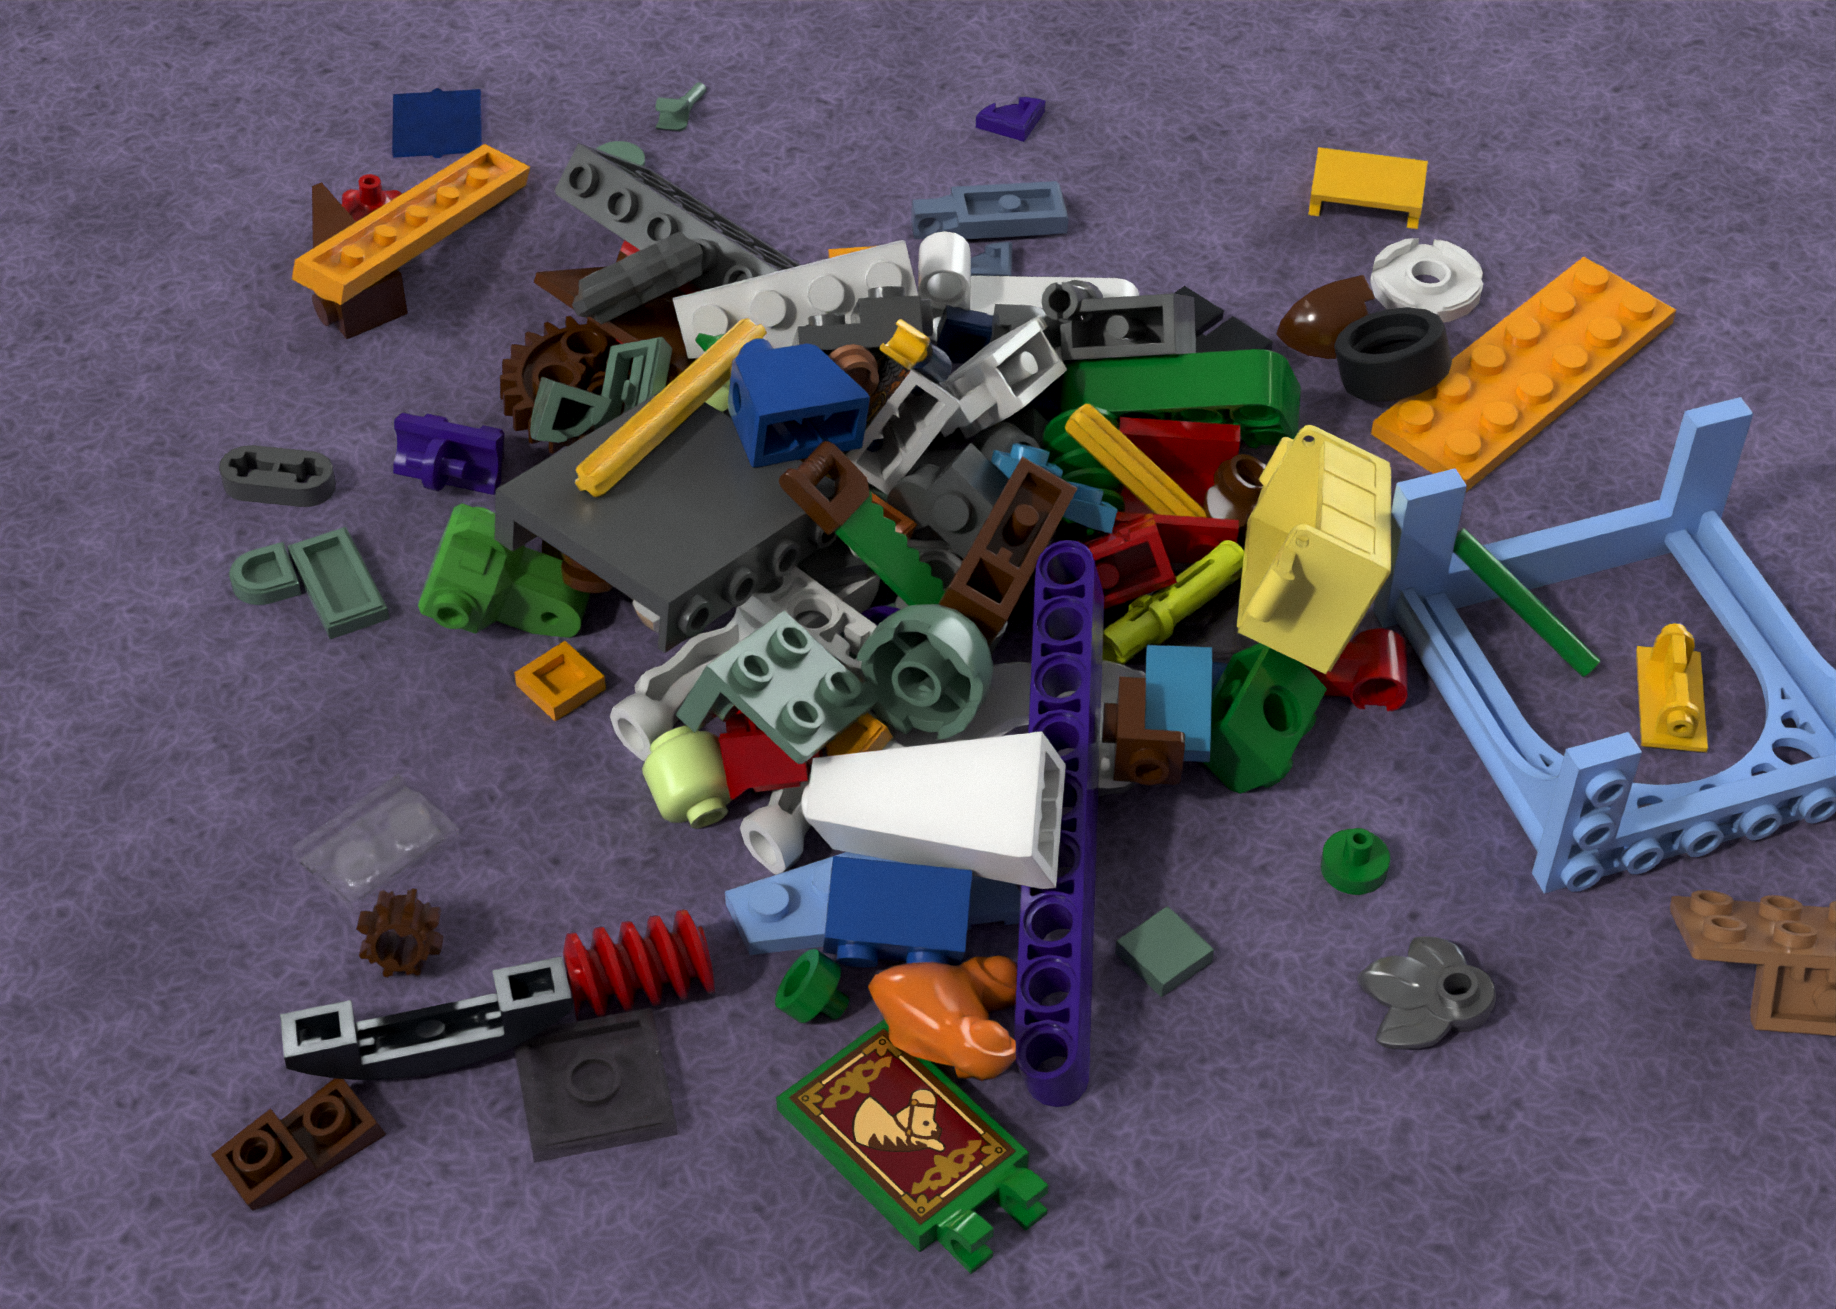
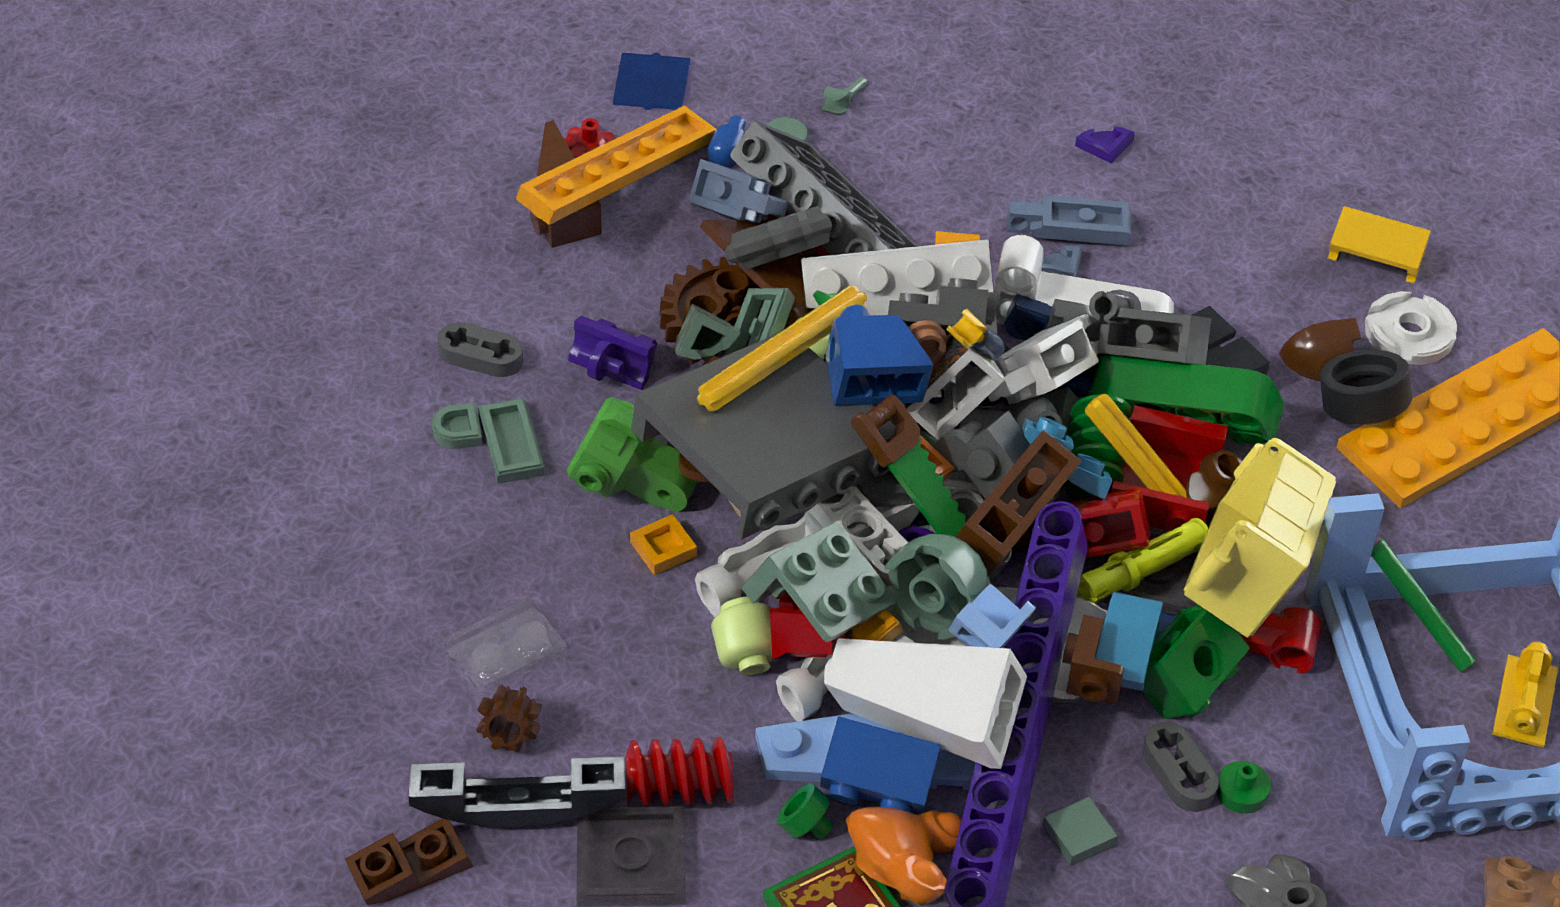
camera: 10 degrees right, 0 degrees up
none -> sand blue hinge [688,159,789,223]
none -> blue cylinder [707,115,746,168]
none -> light blue panel [948,585,1036,648]
none -> dark grey beam [1143,722,1219,812]

